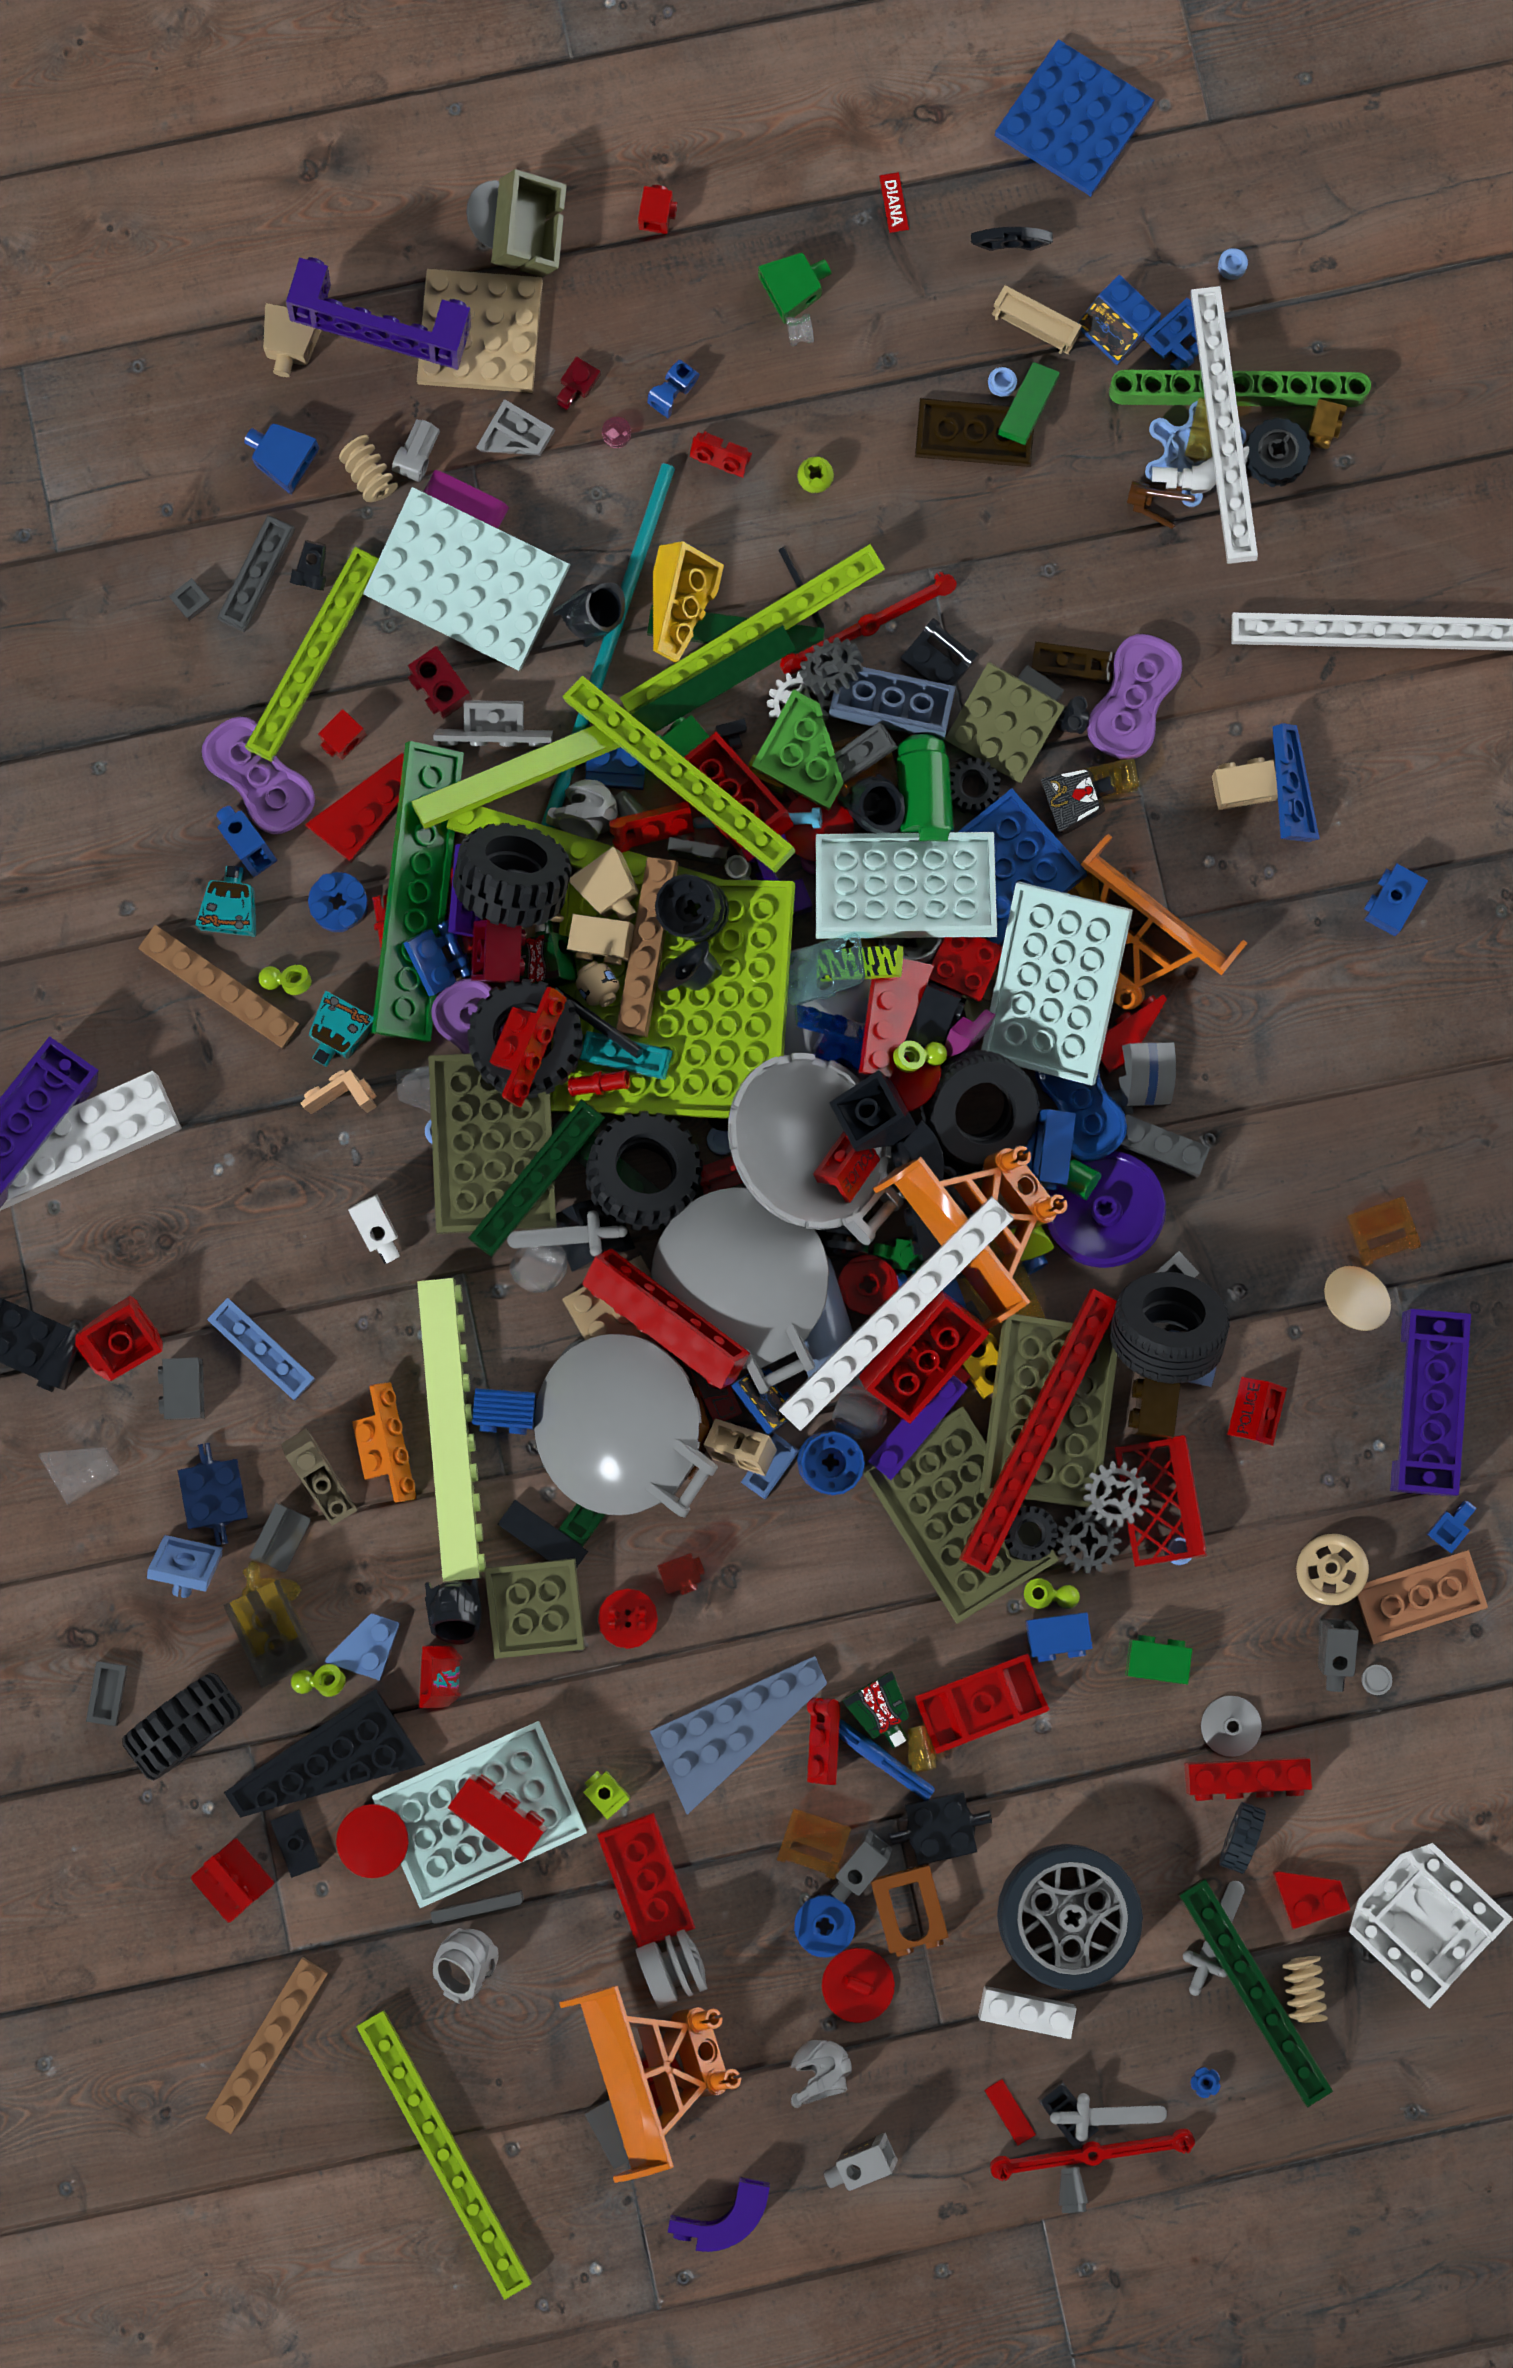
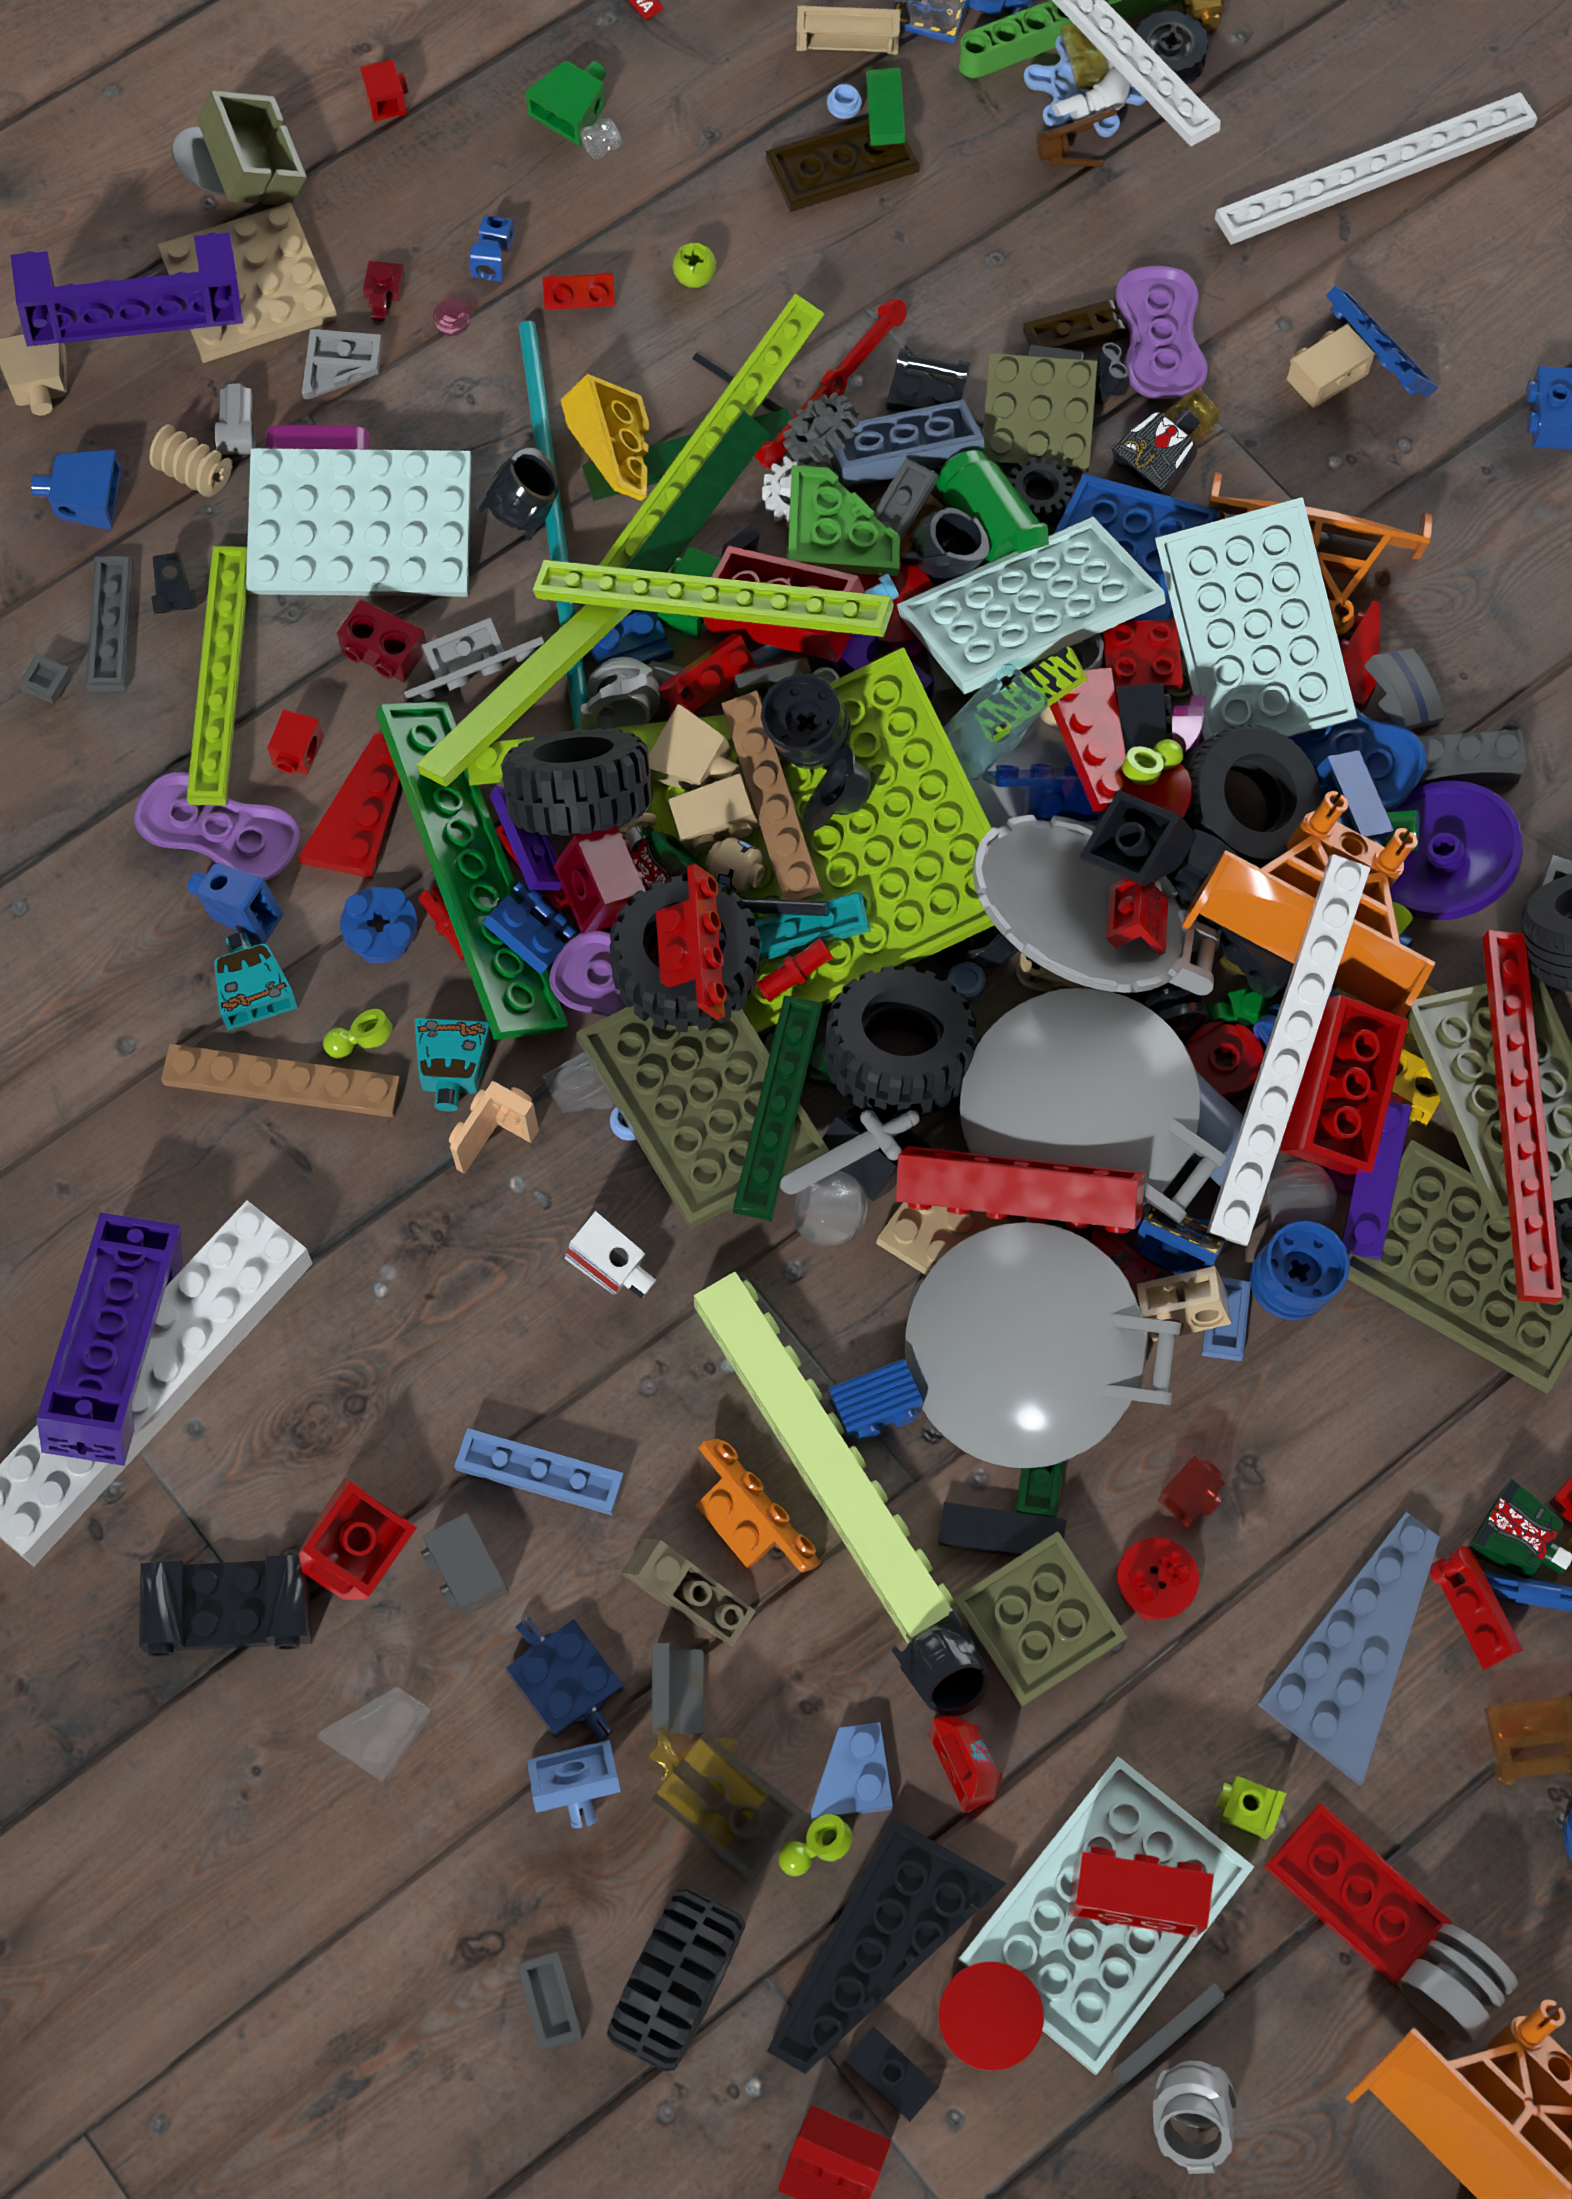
camera: 30 degrees left, 15 degrees down
red hinge [700,1156,743,1195] -> none

